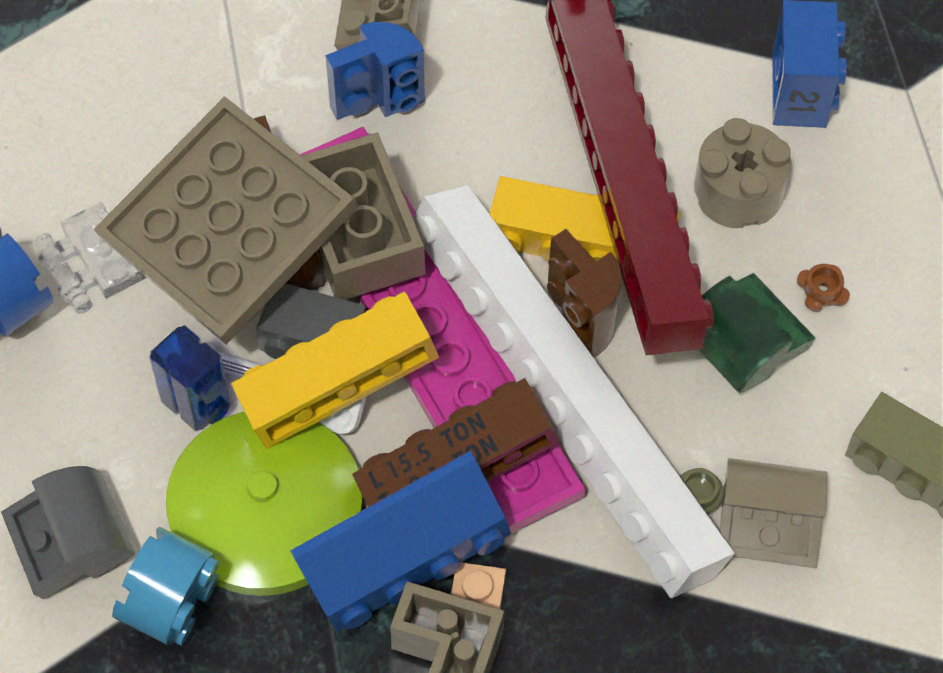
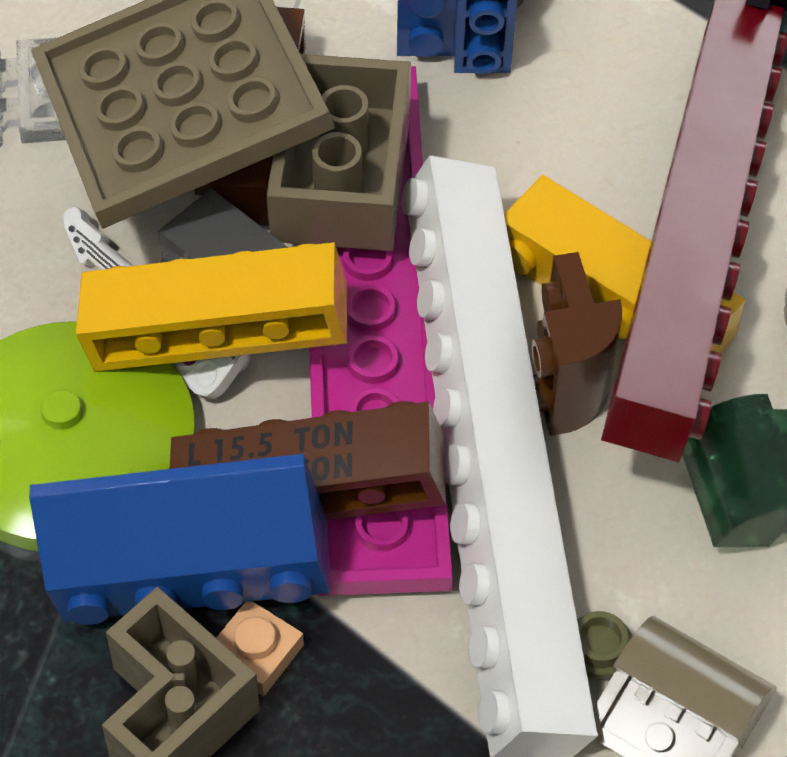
camera: 25 degrees right, 5 degrees down
clear blue brick [149,325,230,432] -> none

